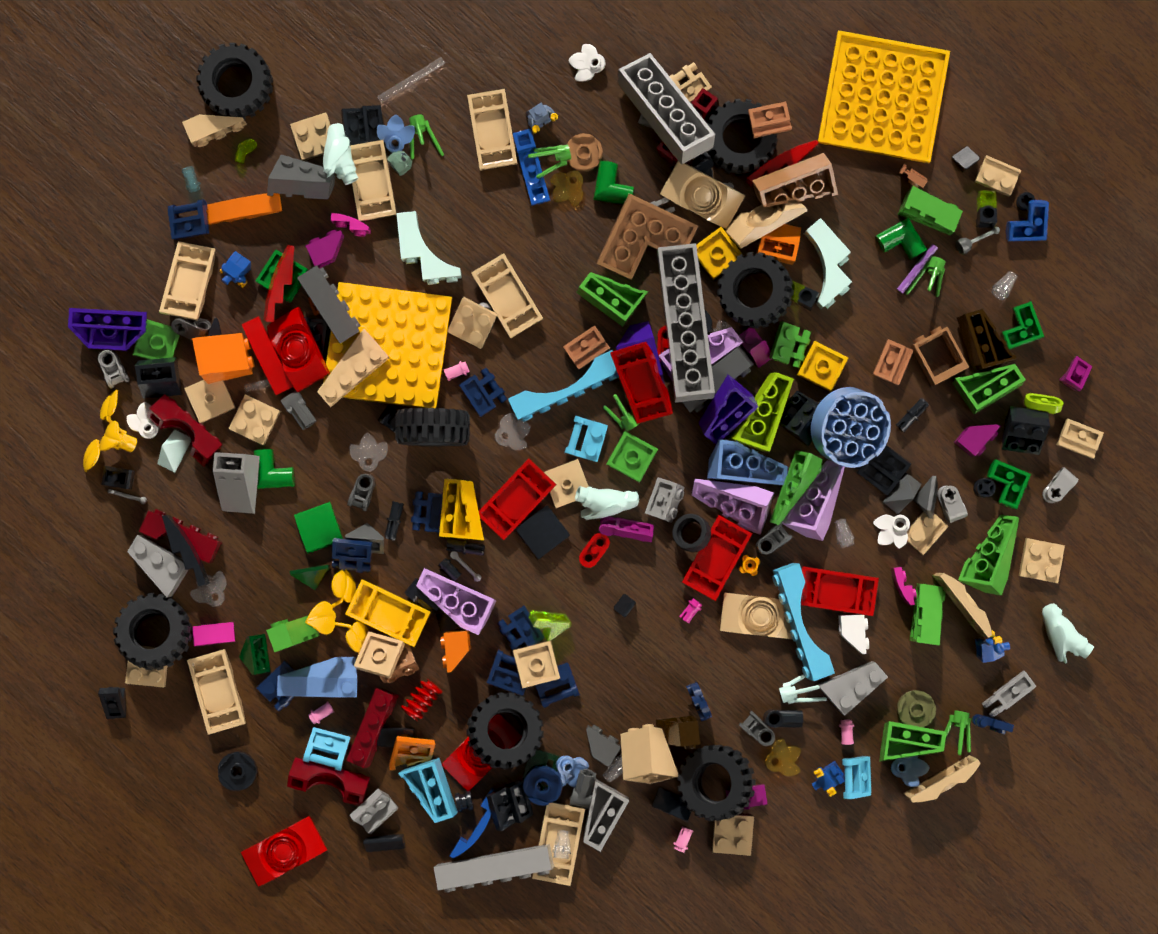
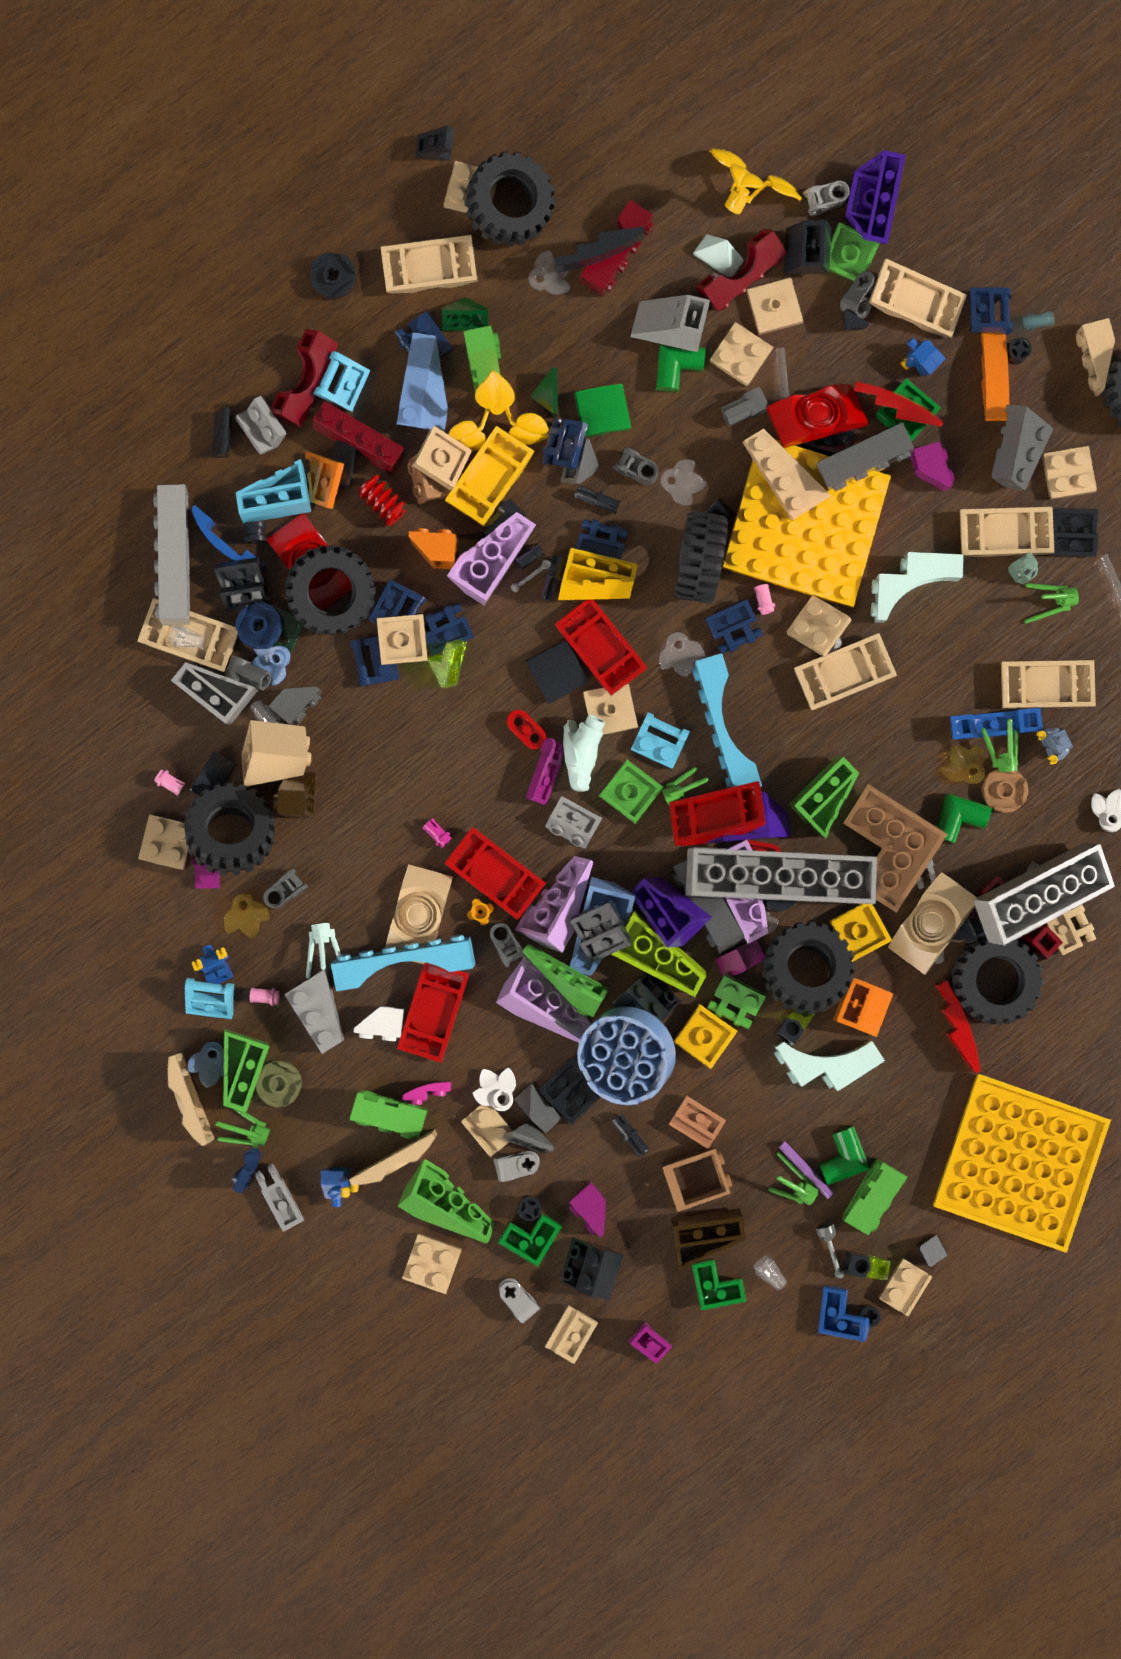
camera: 100 degrees right, 0 degrees up
black slope [101,466,135,490] -> none
light grey hinge [108,489,147,504] -> none
white plate [127,402,158,439] -> none
light grey wedge [127,535,188,598] -> none
orange slope [192,333,255,384] -> none
dark pink slope [192,622,235,646] -> none
clear neon green arm [235,139,257,164] -> none
red slope [241,815,328,887] -> none
red slope [242,316,293,395] -> none
bright pink pin [308,702,334,724] -> none
light aqua animal [323,123,359,185] -> none
dark pink slope [331,213,371,236] -> none
medium blue plate [377,114,415,153] -> none
nougat plate [563,325,610,370] -> none
black slope [614,594,636,617] -> none
black tyre [673,514,711,552] -> none
dark blue plate [686,682,712,721] -> none
tan slope [725,200,807,249] -> none
nougat plate [748,101,792,138] -> none
medium nougat wedge [752,153,838,207] -> none
black piece [763,709,803,728] -> none
clear cone [835,519,855,548] -> none
nougat plate [900,163,928,188] -> none
bright green wedge [953,364,1026,415] -> none
lime plate [1024,393,1064,414] -> none
light aqua animal [1042,603,1094,664] -> none
none -> black slope [570,899,631,963]
none -> black wheel [1007,337,1032,364]

